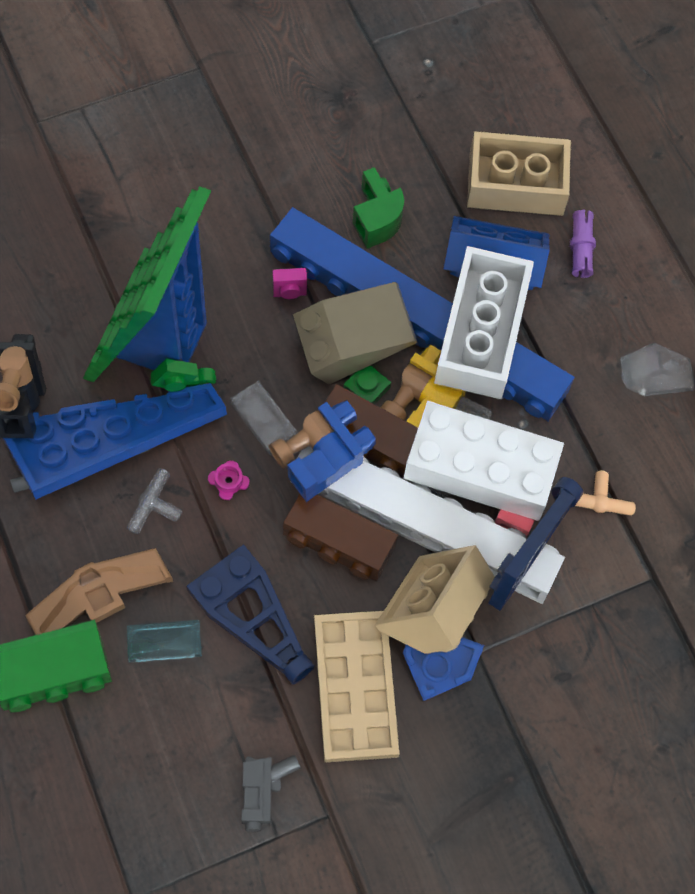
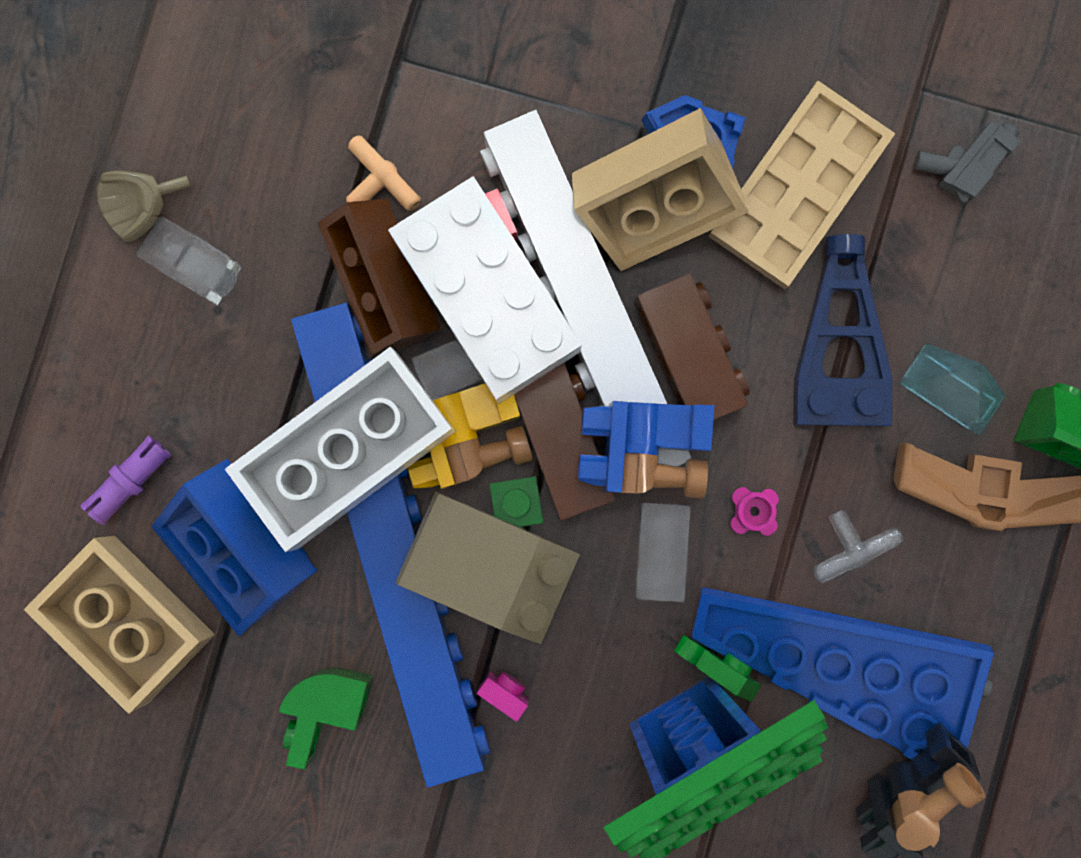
camera: 135 degrees left, 20 degrees up
dark blue plate [489,477,583,611] -> none
none -> reddish brown brick [318,199,441,356]

